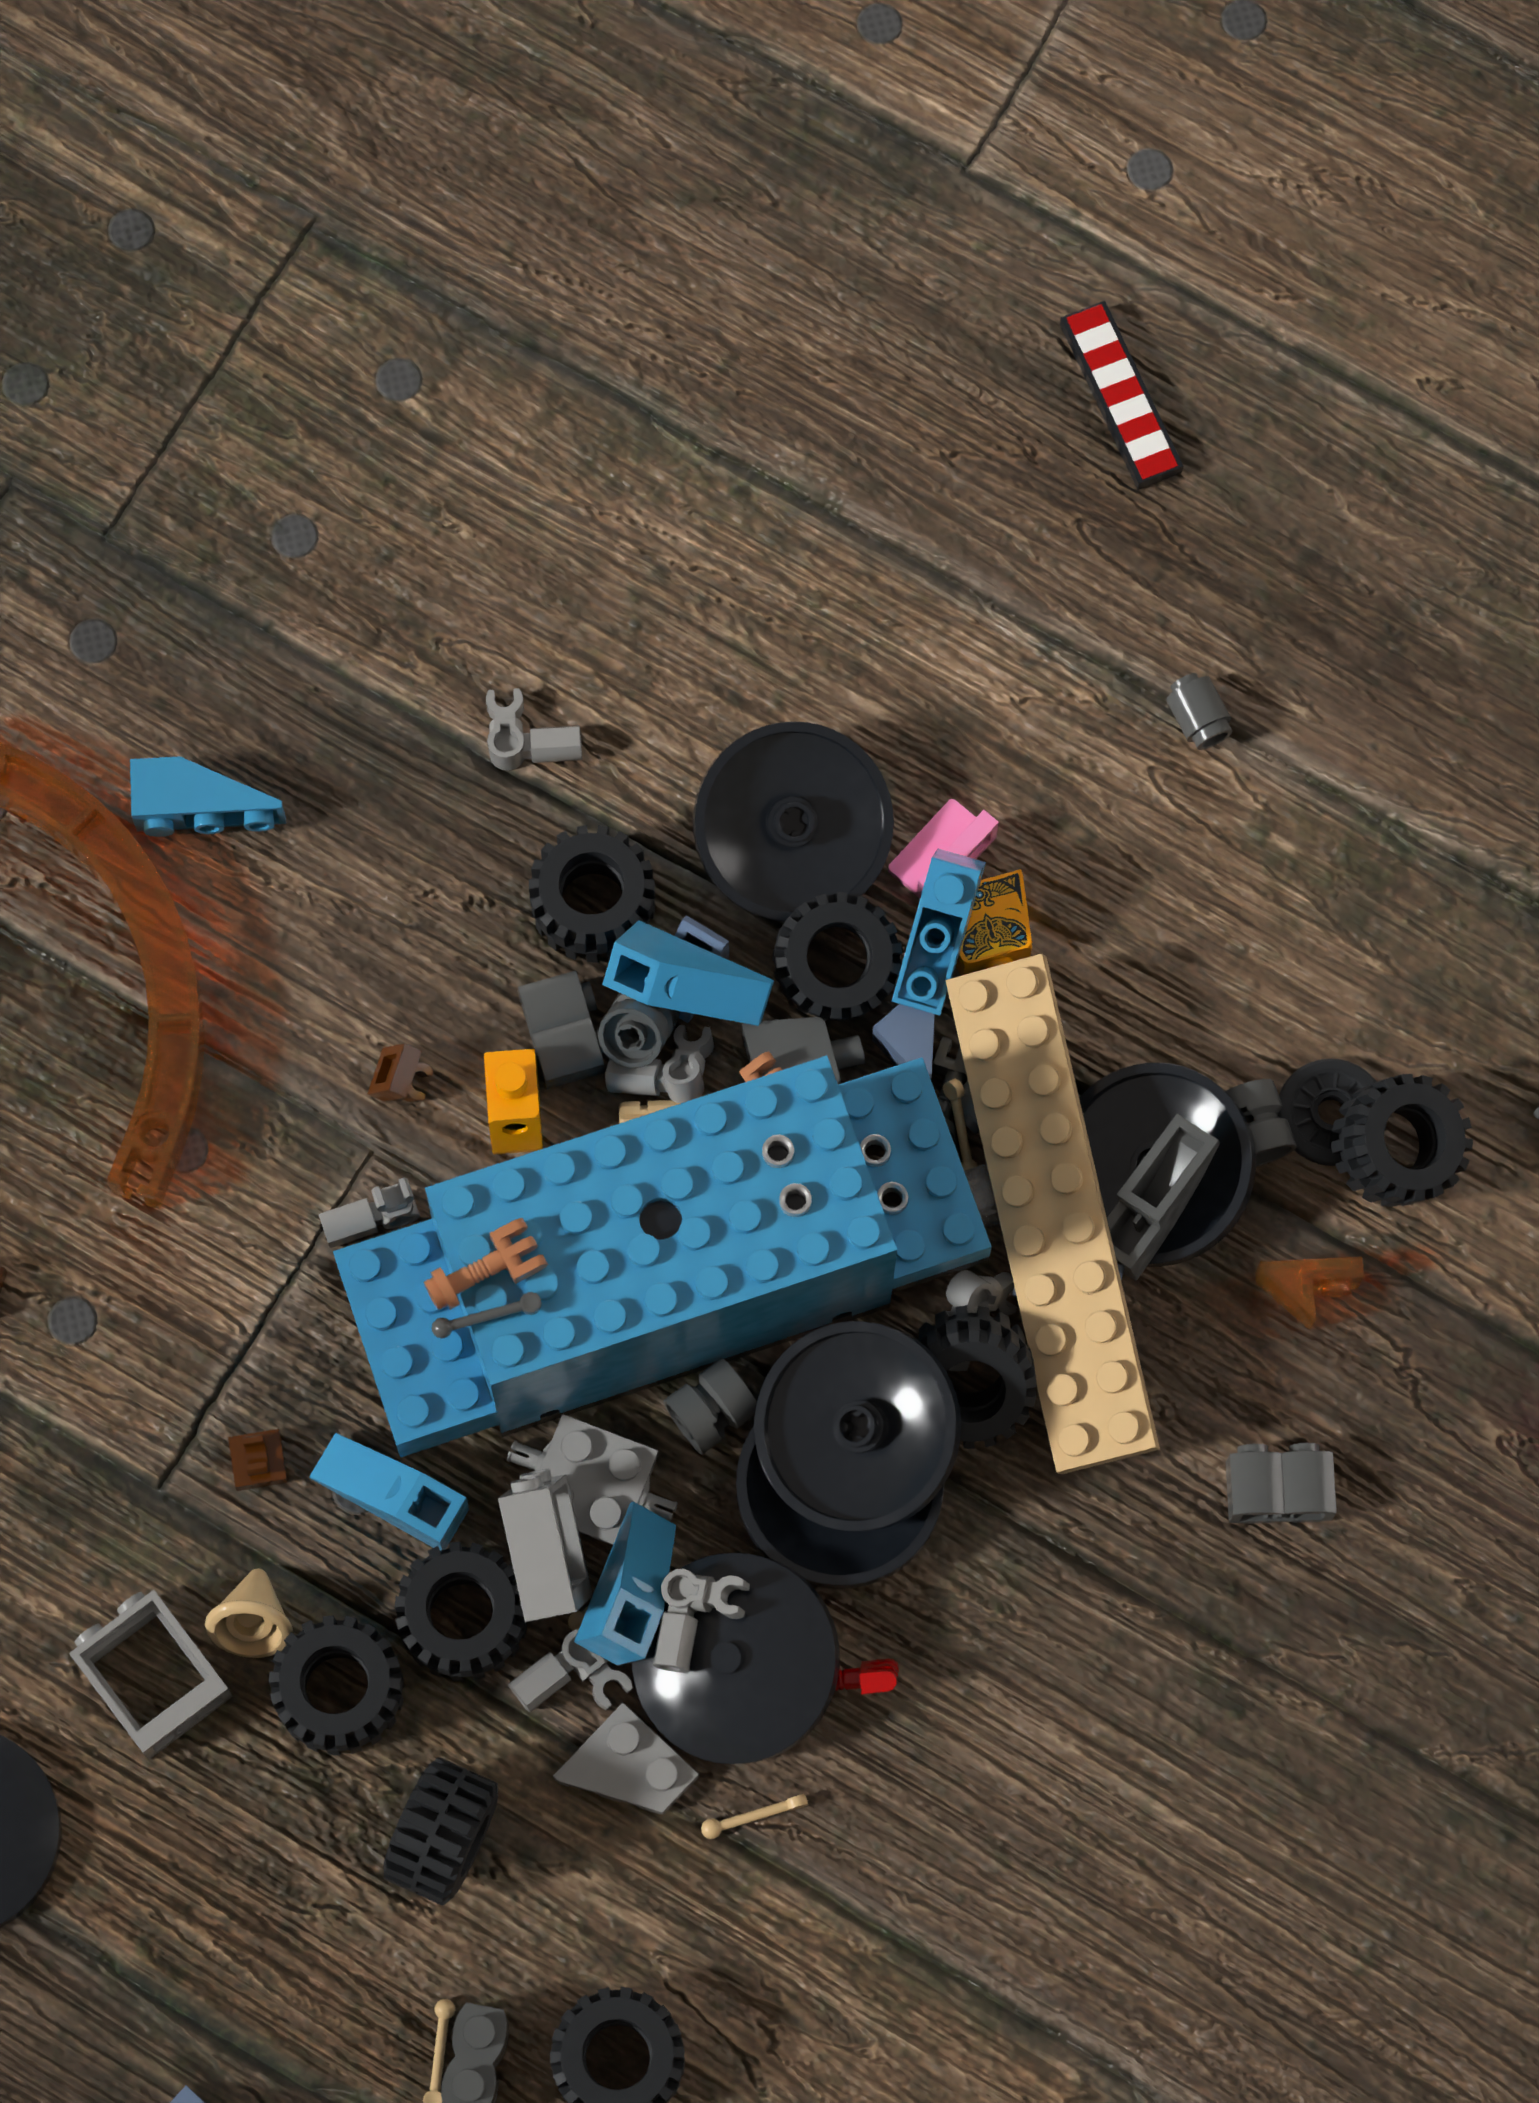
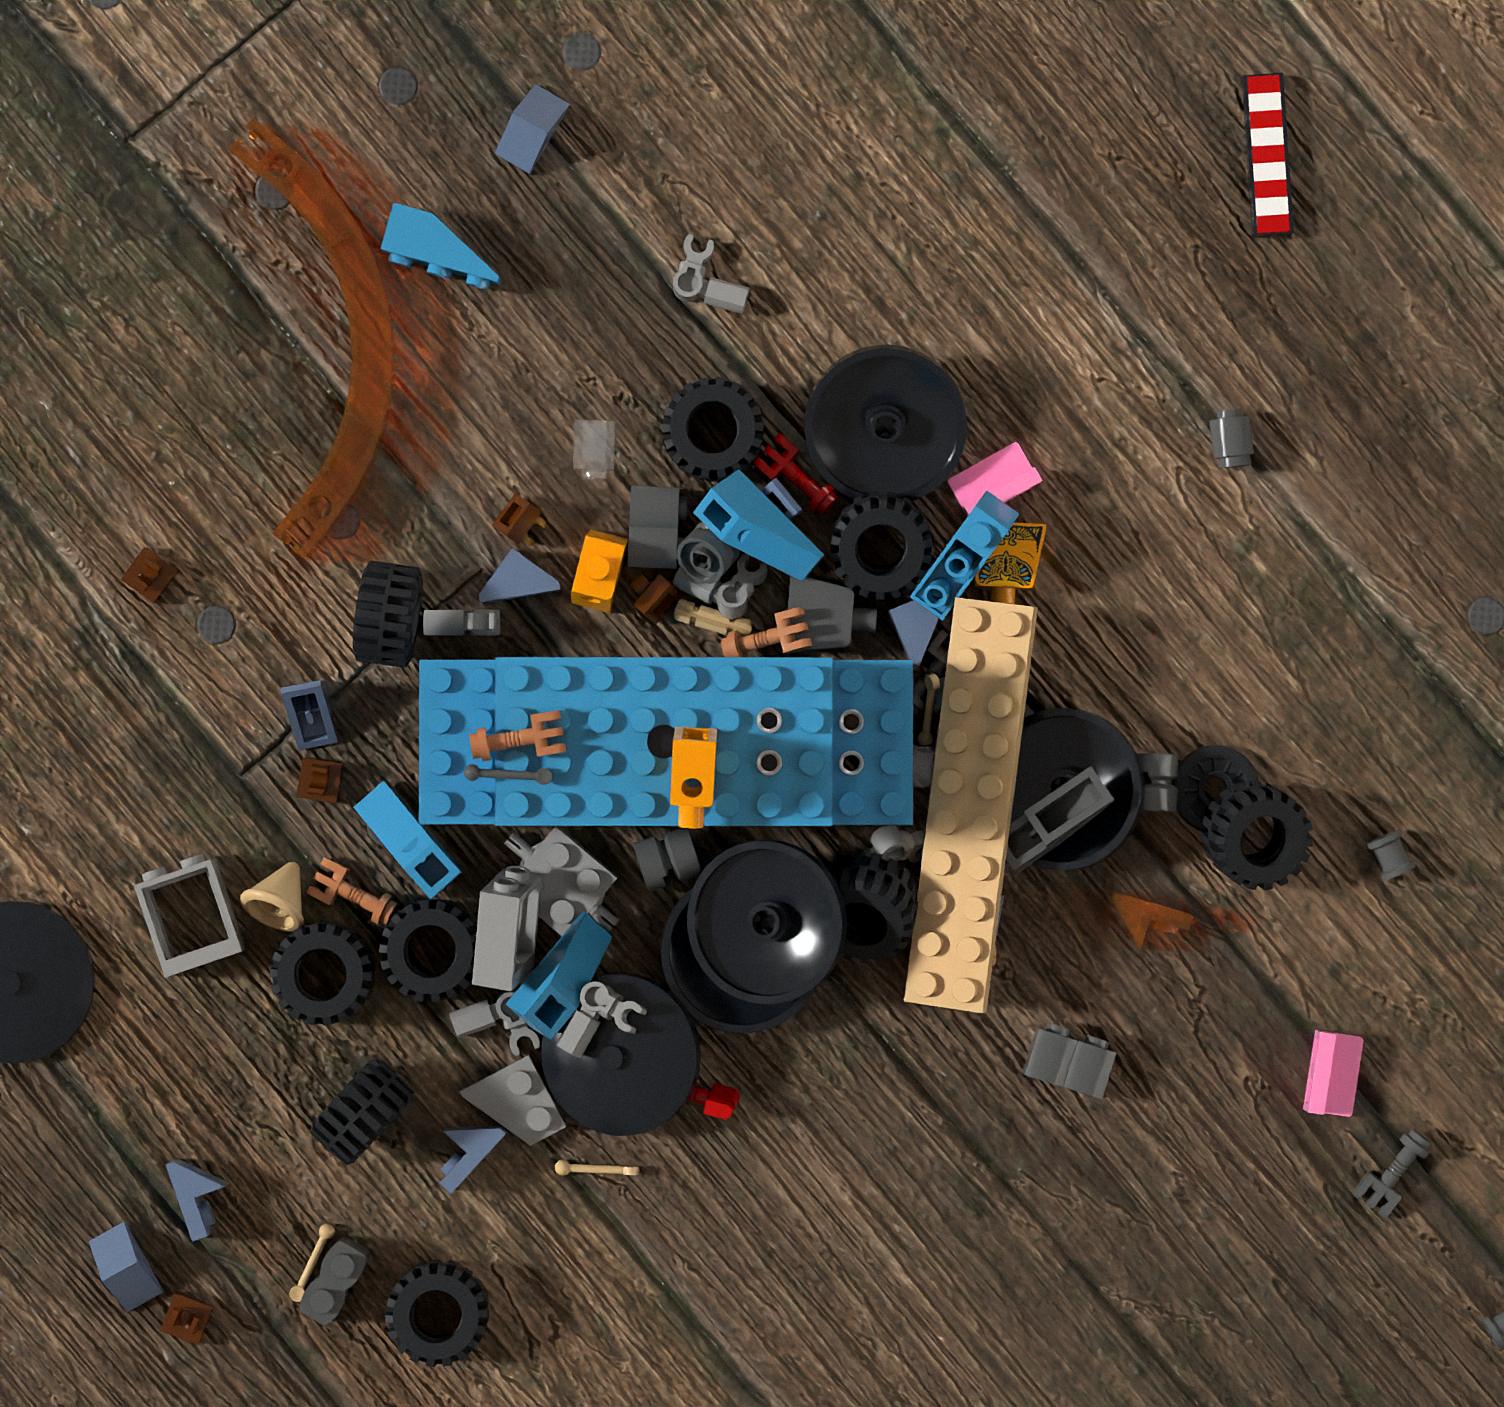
camera: 25 degrees right, 15 degrees up
none -> sand blue slope [166,1158,229,1242]
none -> sand blue slope [280,680,338,750]
none -> nougat hinge [306,857,399,925]
none -> black tyre [353,560,423,668]
none -> sand blue slope [439,1125,508,1194]
none -> sand blue slope [479,548,562,604]
none -> sand blue slope [495,84,570,174]
none -> clear brick [573,420,616,479]
none -> reddish brown tile [629,573,682,625]
none -> light orange torso [670,726,717,829]
none -> red hinge [752,433,839,515]

